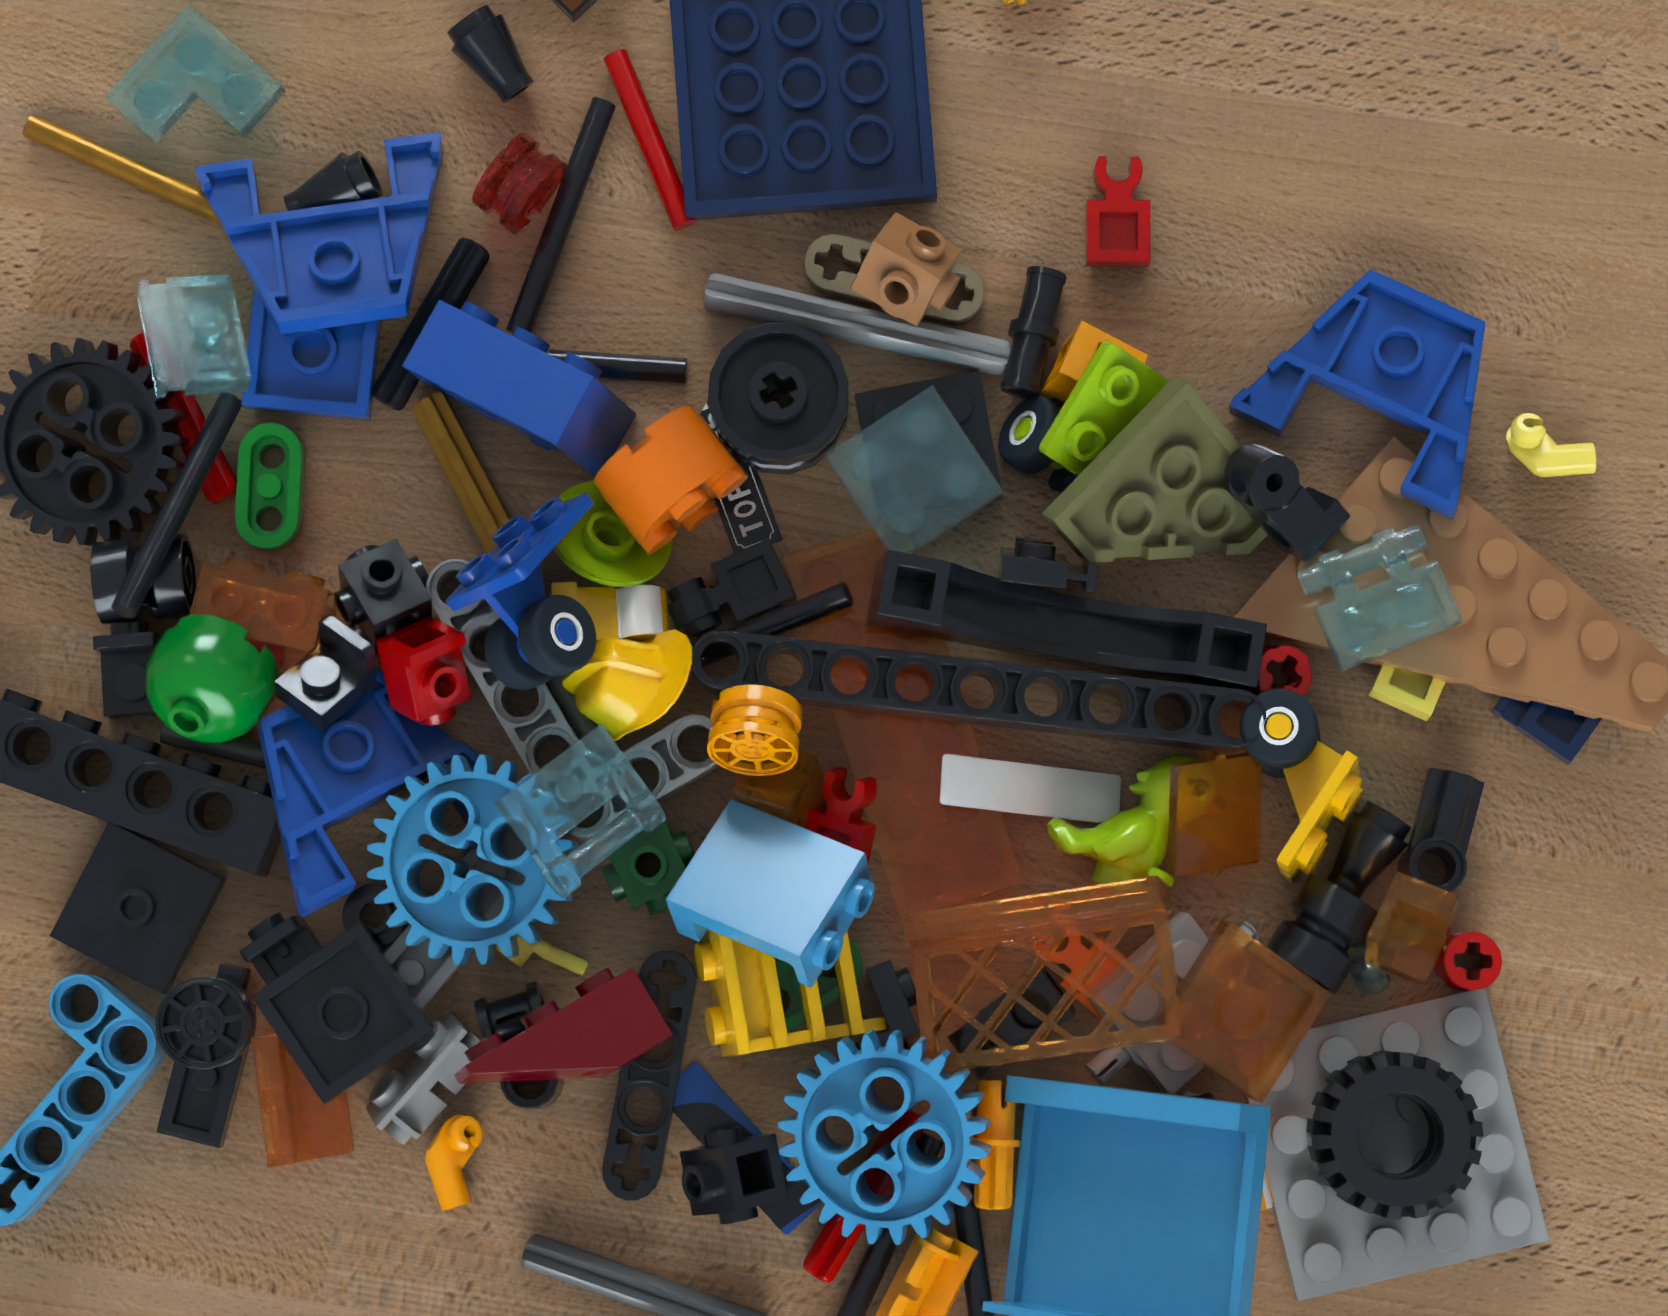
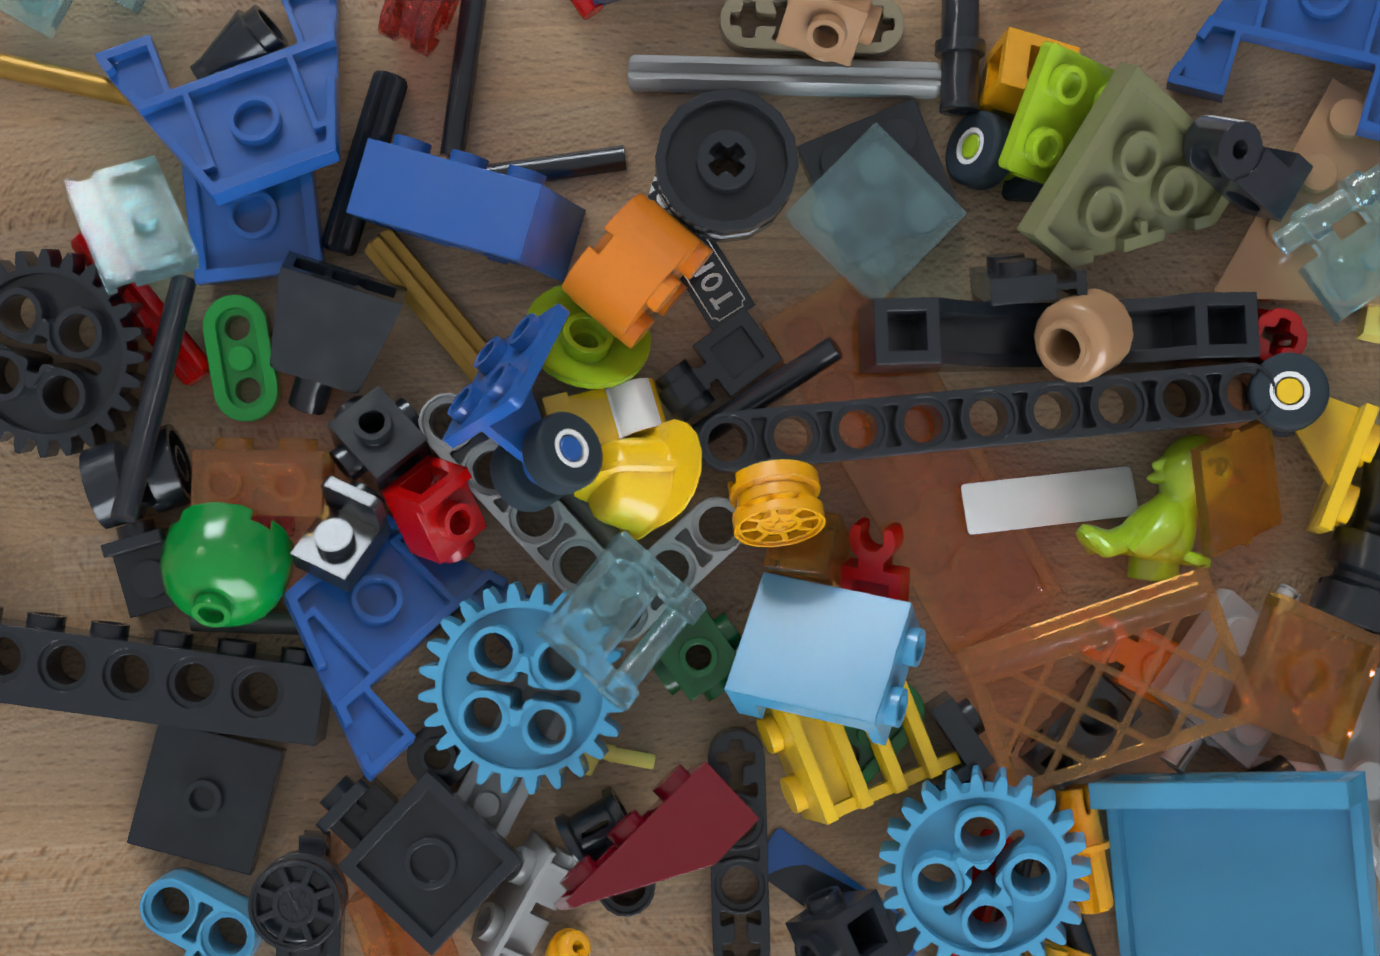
camera: 10 degrees left, 5 degrees up
none -> black torso [270,251,407,415]
none -> medium nougat head [1034,289,1134,382]

